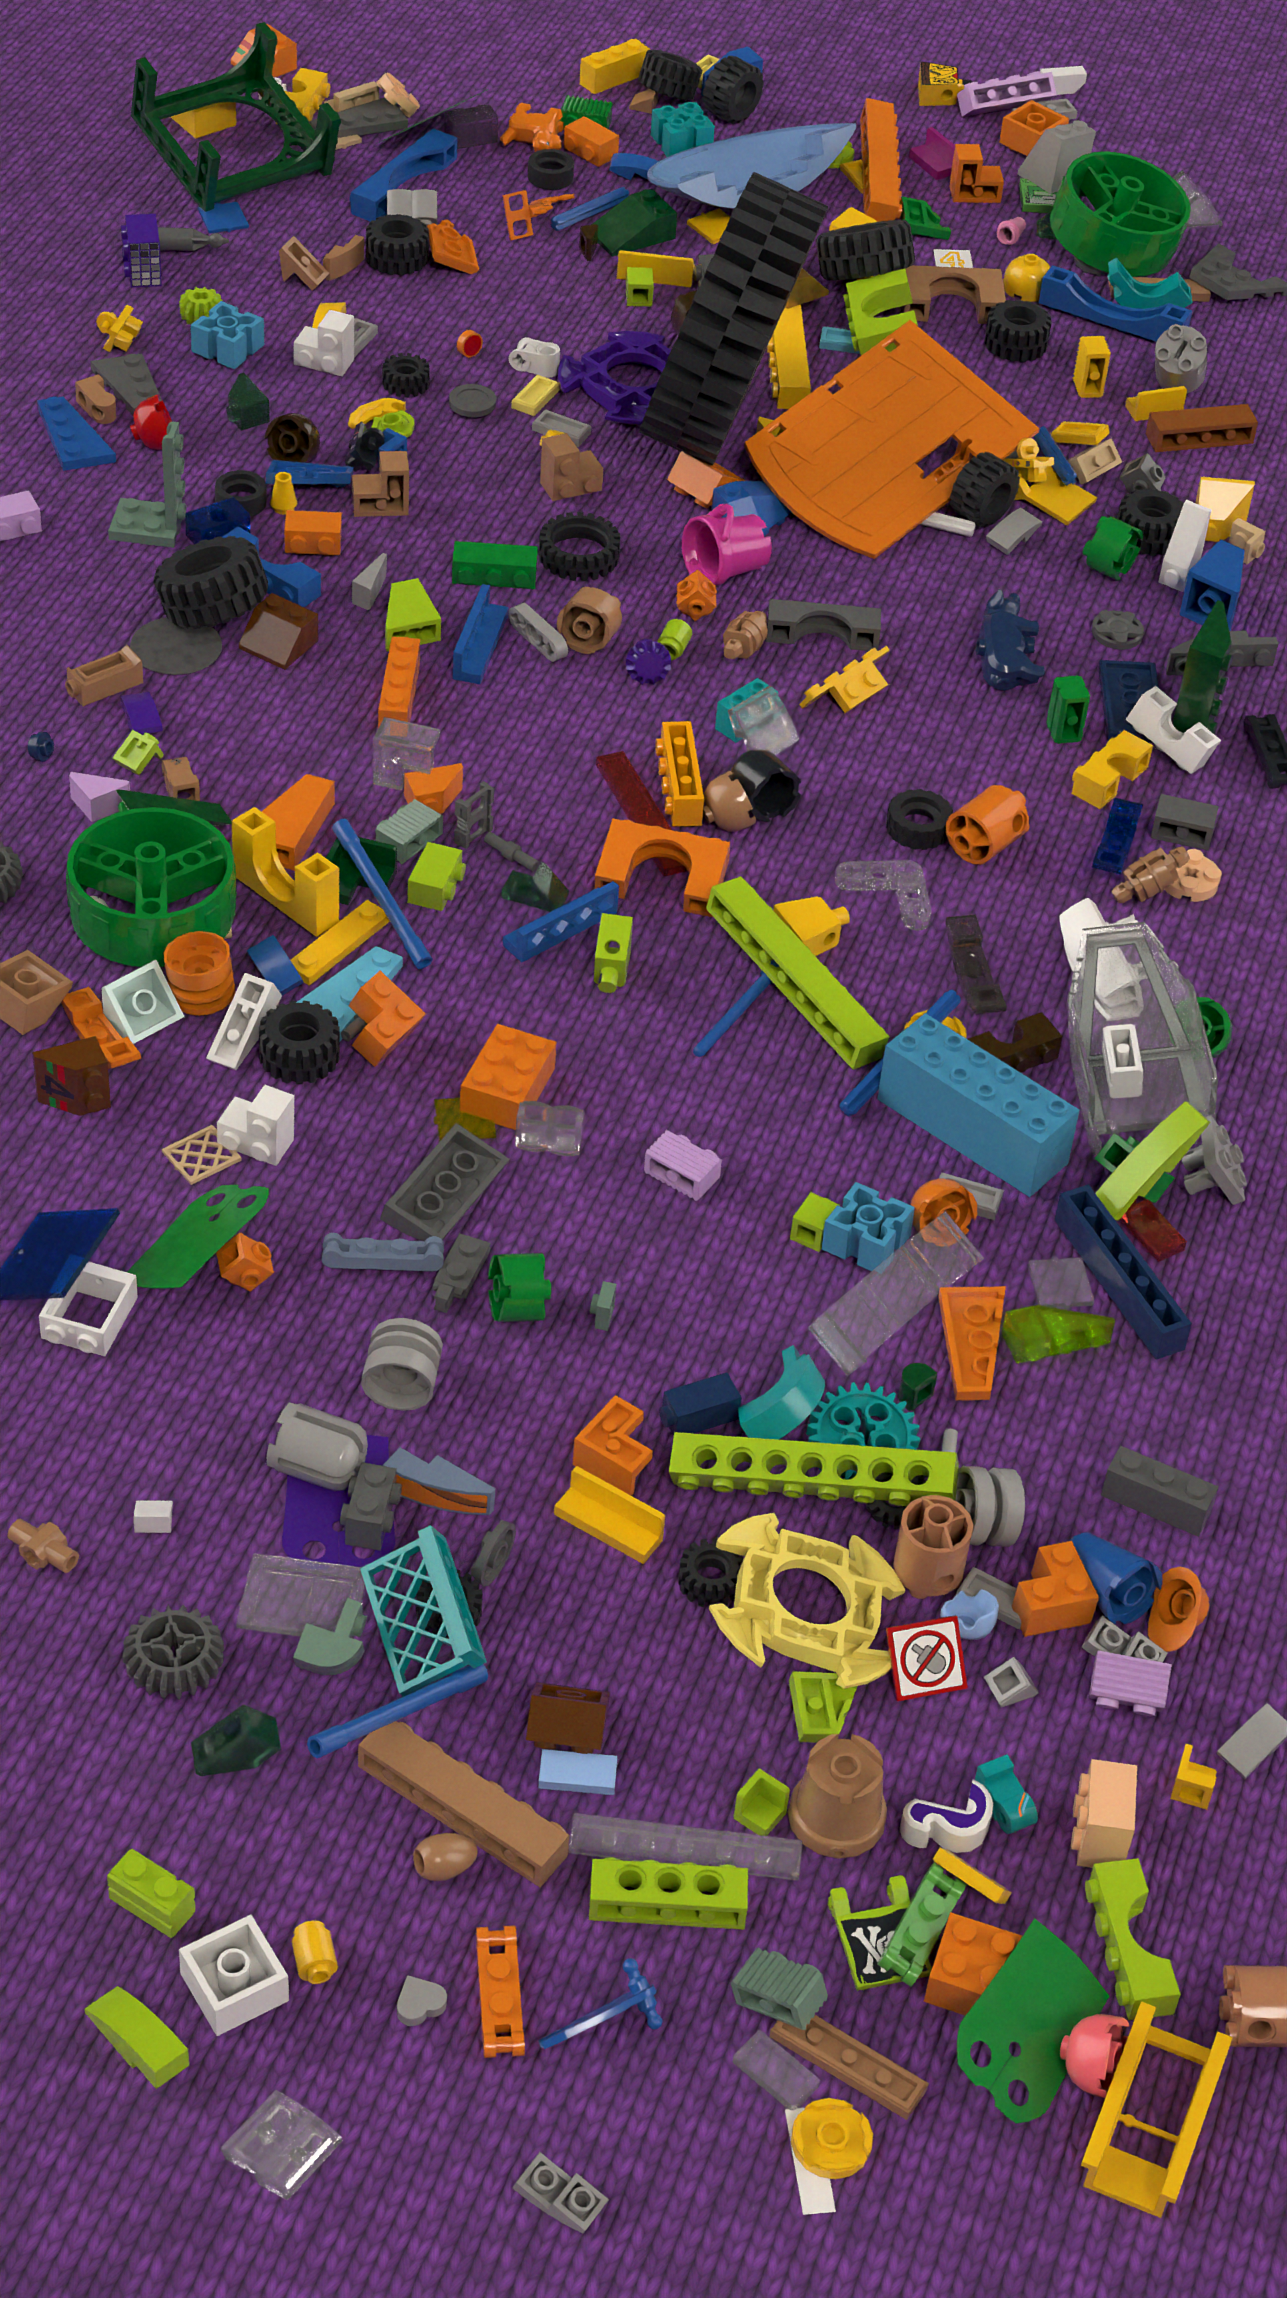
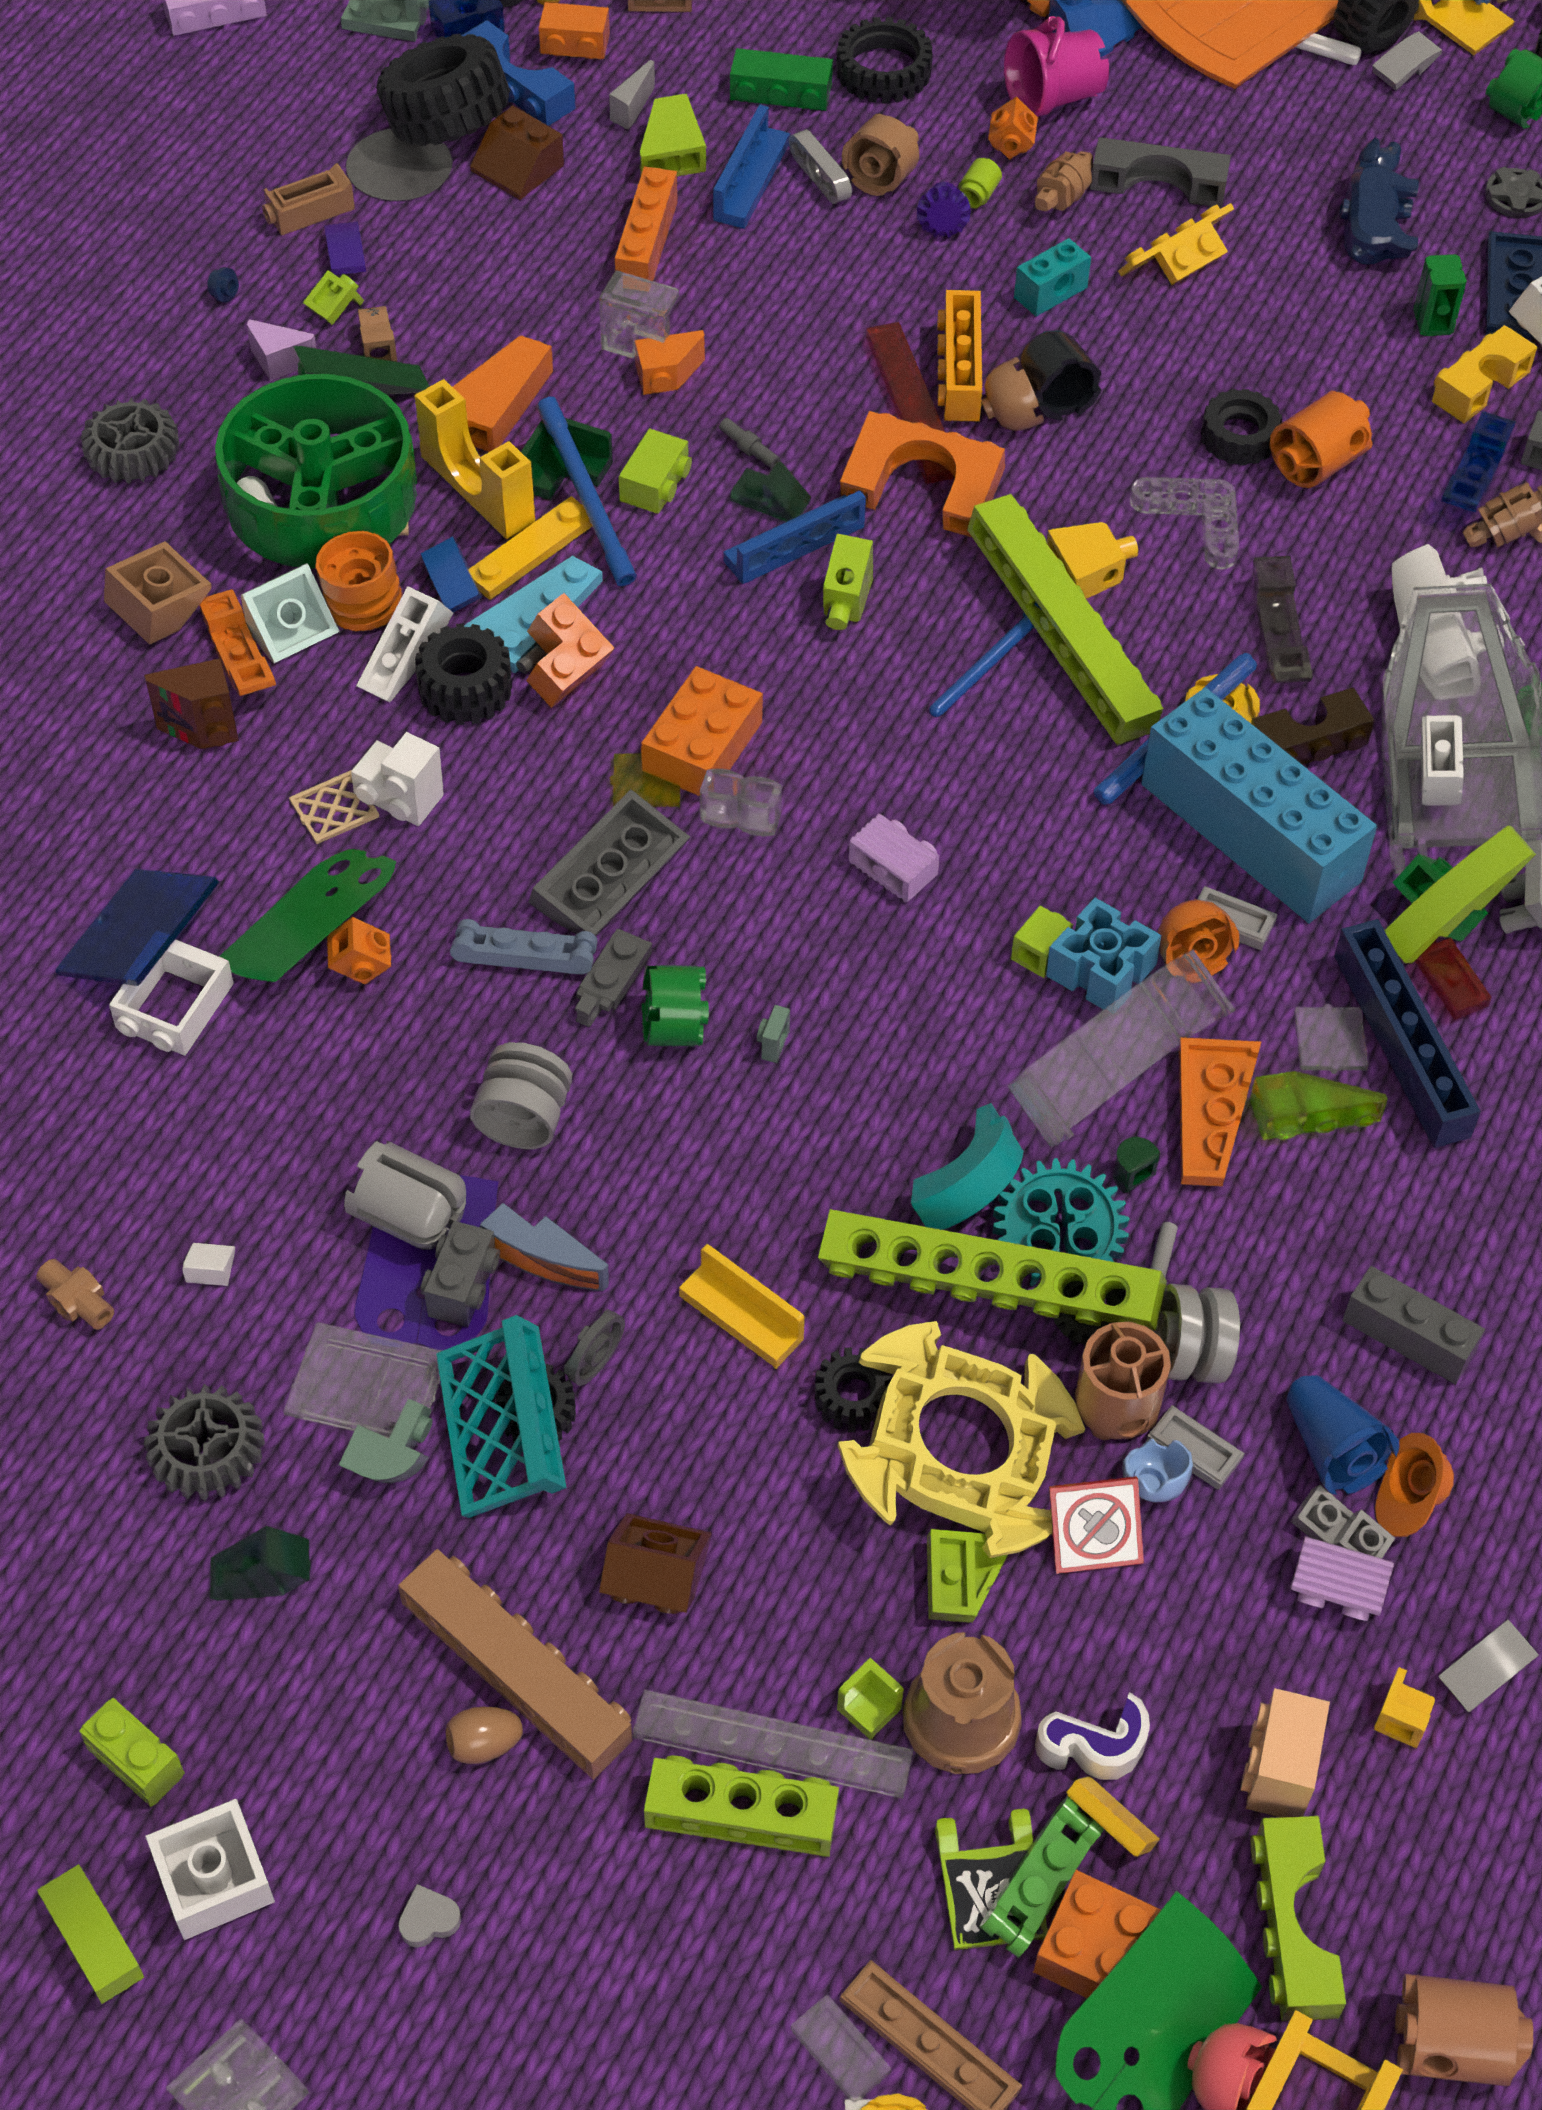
camera: 10 degrees right, 10 degrees up
yellow brick [292,1921,338,1984] -> none
blue piece [307,1664,488,1758] -> none
sand green brick [375,799,443,864] -> none
dark grey piece [454,781,494,849] -> none
orange plate [476,1925,525,2058] -> none
light blue tile [538,1749,617,1795] -> none
blue piece [538,1958,662,2049] -> none
orange panel [573,1395,653,1496] -> none
dark blue brick [659,1372,742,1435] -> none
clear slope [728,686,799,755] -> none
sand green brick [731,1947,828,2030] -> none
teal leg [975,1754,1038,1834] -> none
light grey slope [984,1657,1039,1707] -> none
orange brick [1012,1541,1099,1637] -> none

